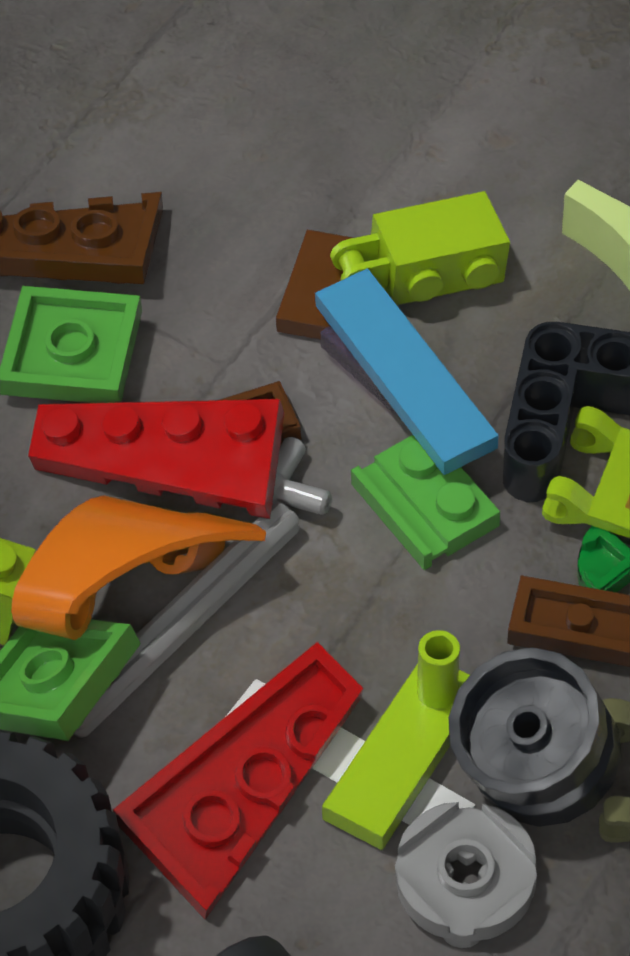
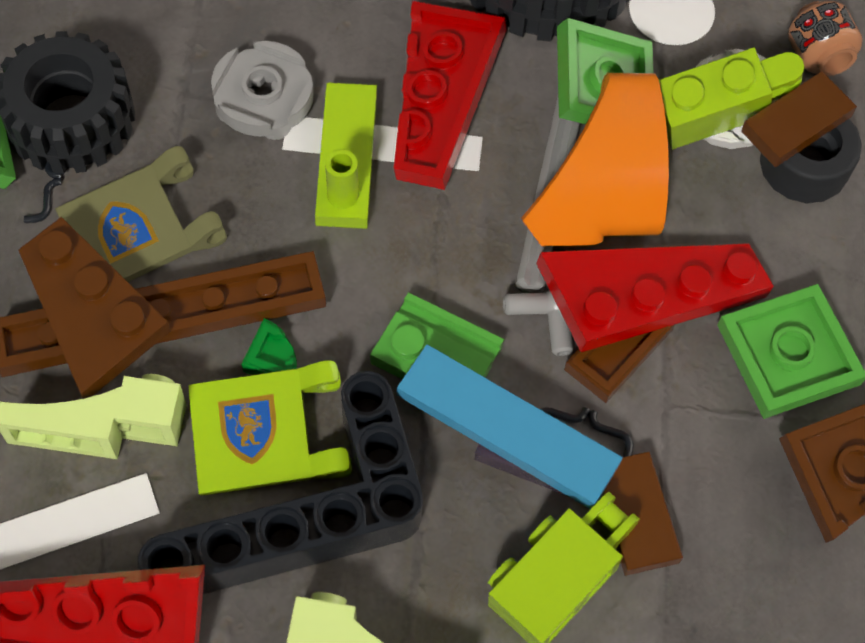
camera: 145 degrees right, 10 degrees up
black wheel [448,647,622,827] -> none
none -> black piece [540,407,634,457]

